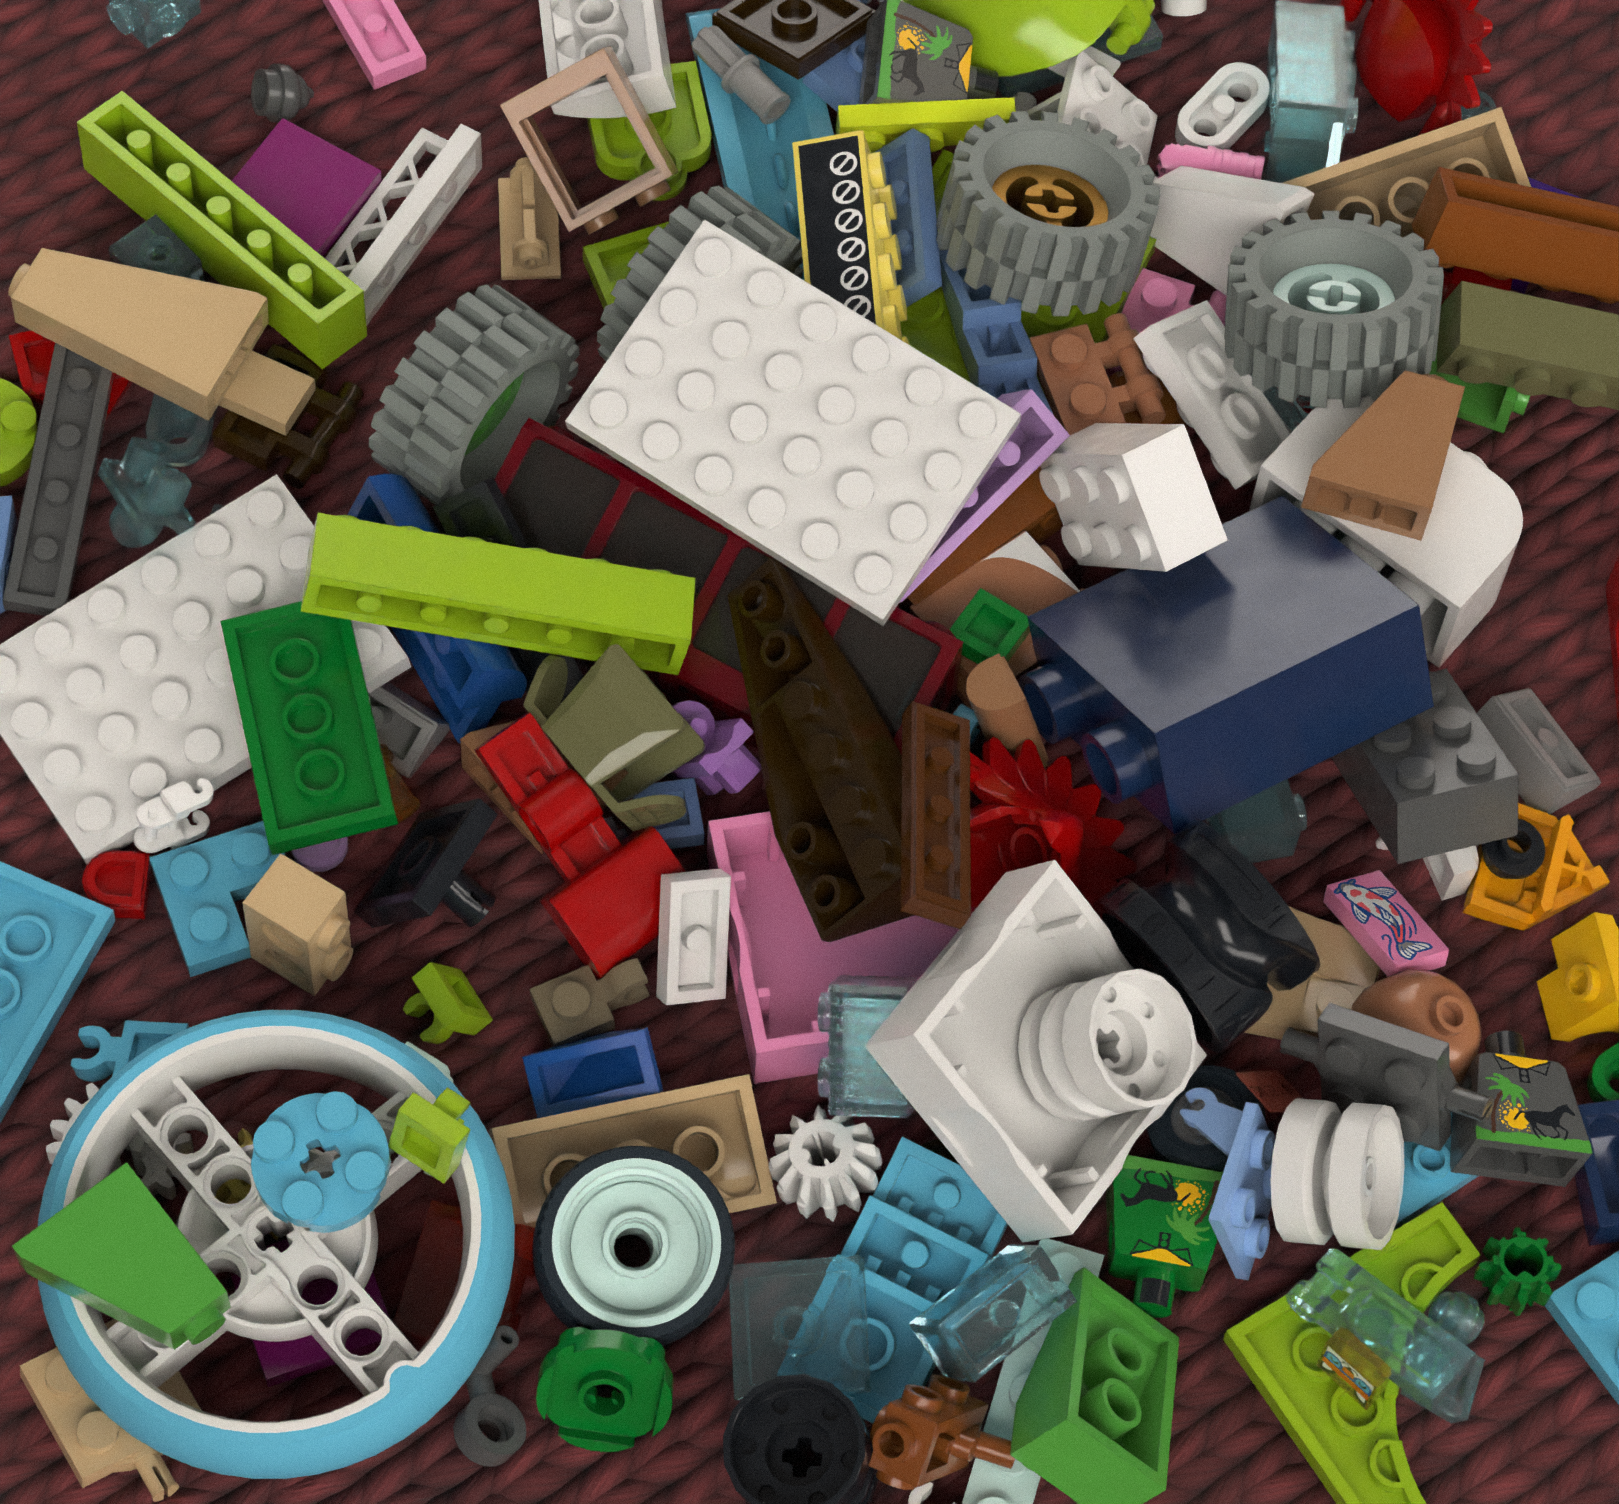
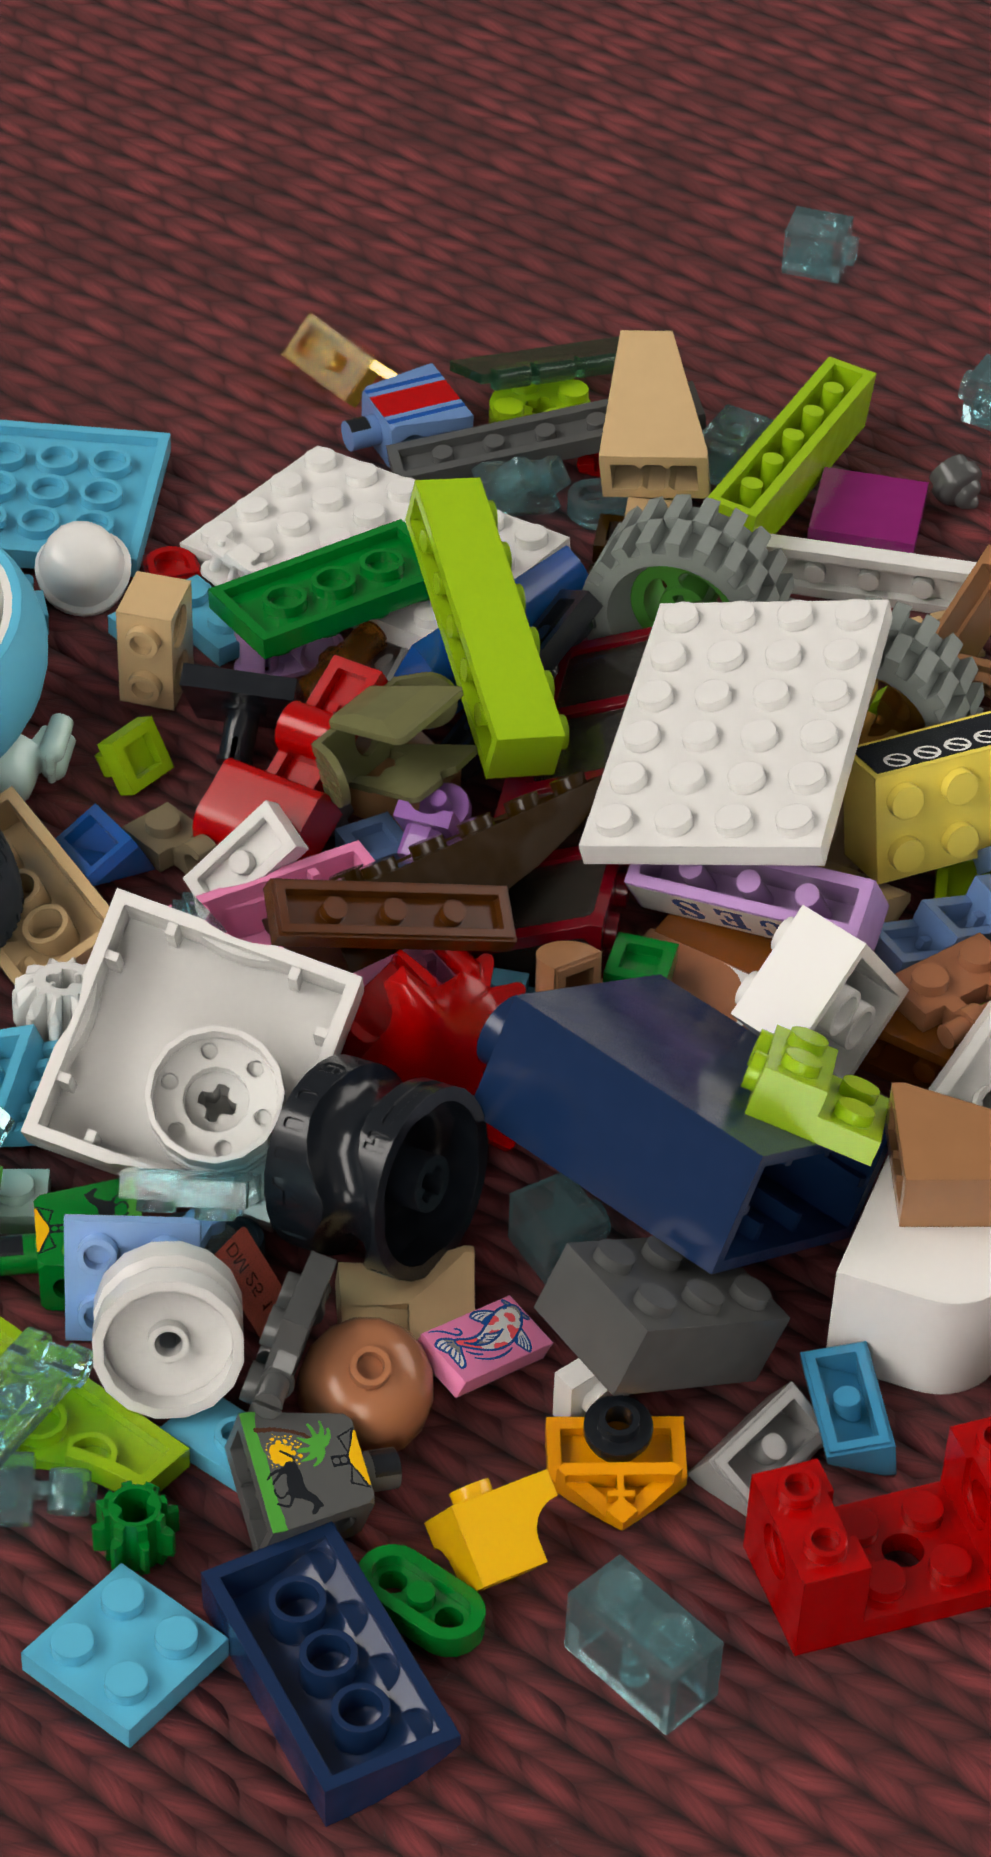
camera: 75 degrees right, 20 degrees down
none -> white helmet [34,521,132,617]
none -> clear light blue plate [119,1167,262,1221]
none -> lime plate [740,1024,889,1167]
none -> dark azure slope [800,1341,897,1476]

